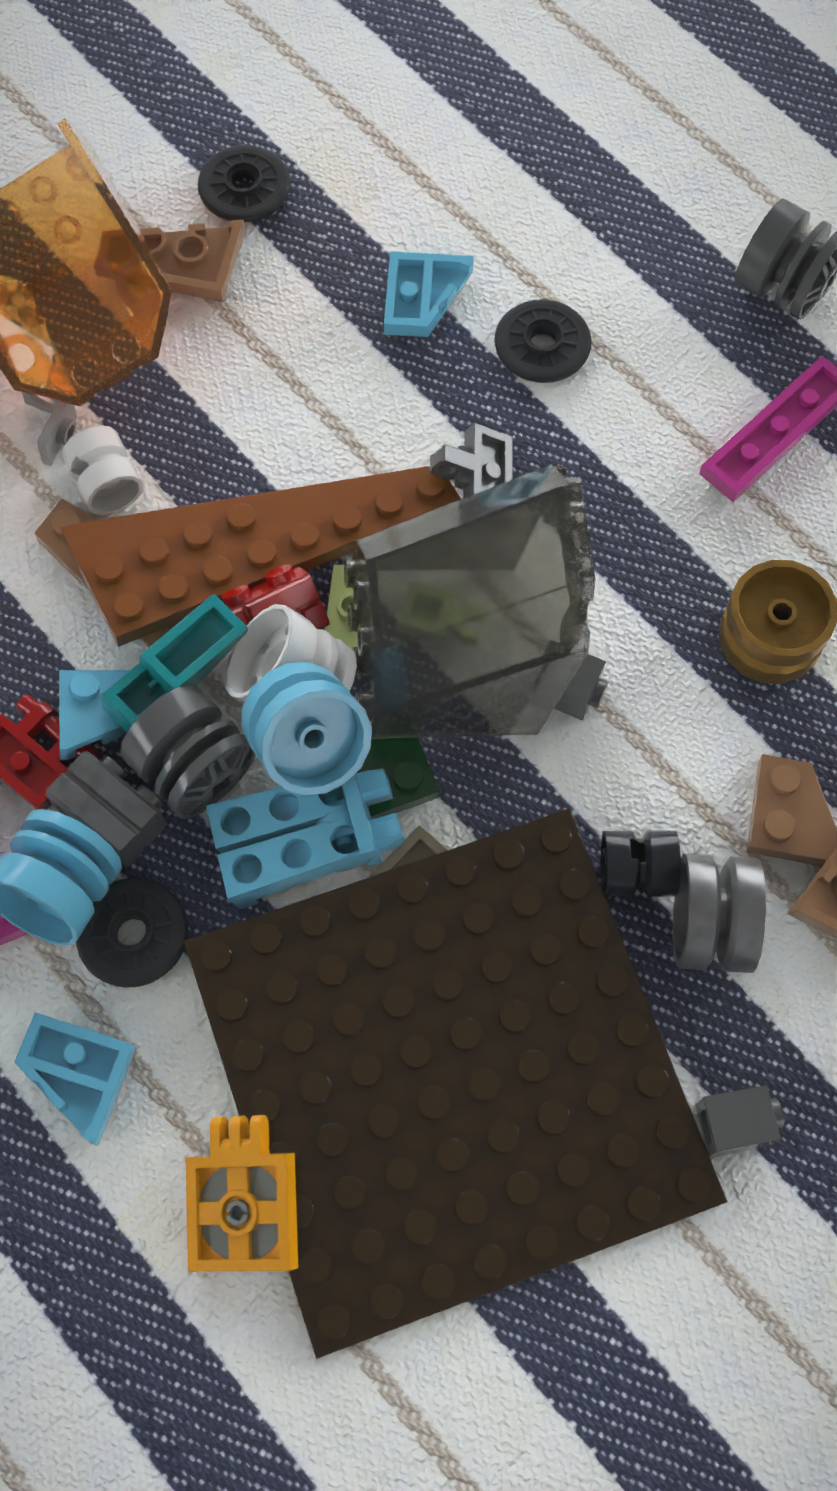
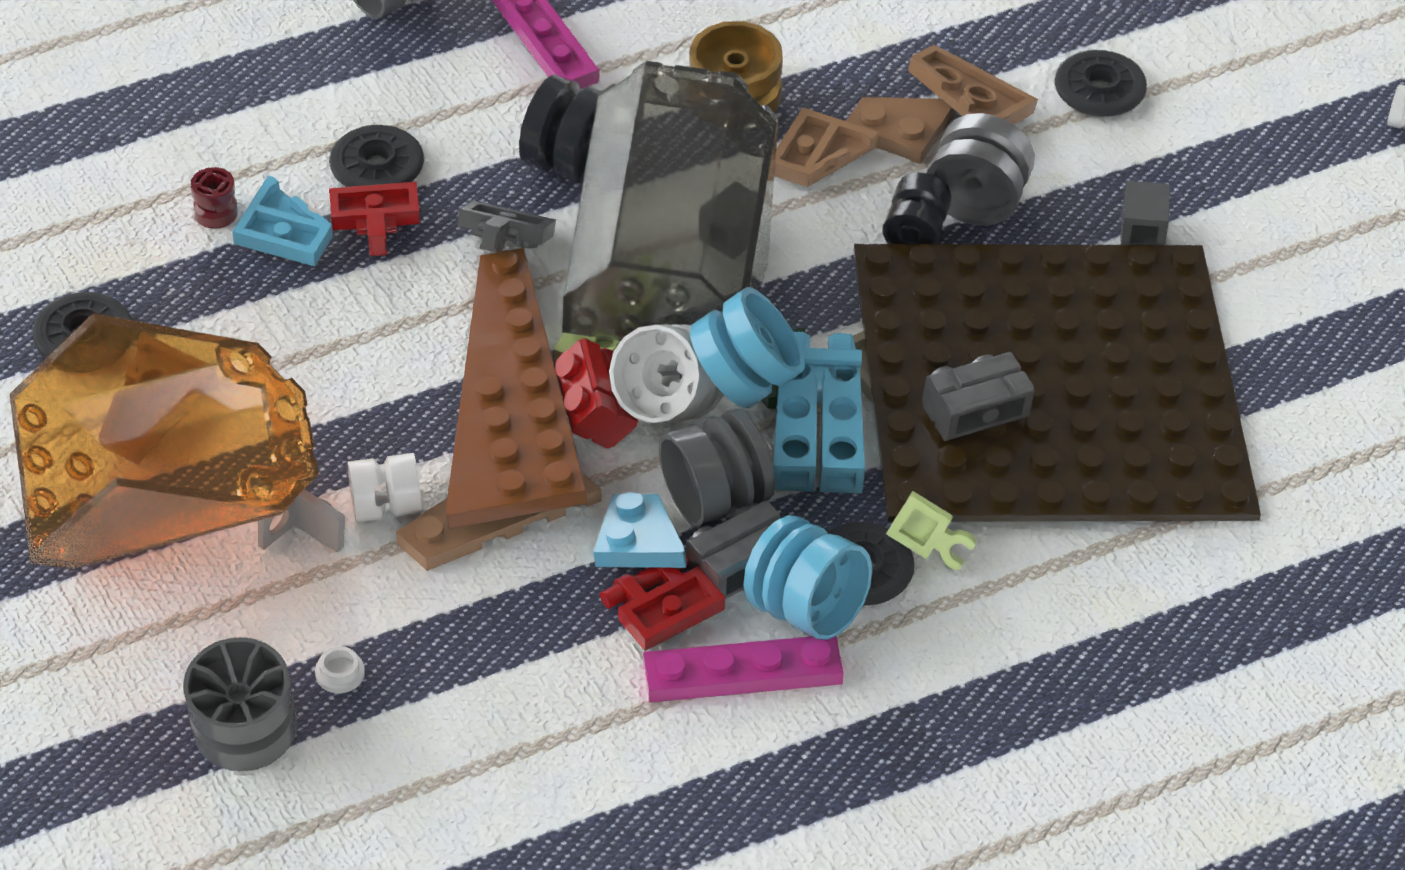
camera: 75 degrees left, 20 degrees down
medium azure wing [14,1012,136,1146] -> none
teal slope [102,594,248,733] -> none
light orange piece [186,1115,298,1272] -> none
none -> dark red wheel [191,167,238,229]
none -> red hinge [329,182,420,256]
none -> black wheel [519,74,616,184]
none -> medium nougat wing [768,108,879,187]
none -> yellowish green plate [886,491,977,570]
none -> flat silver brick [922,352,1034,441]

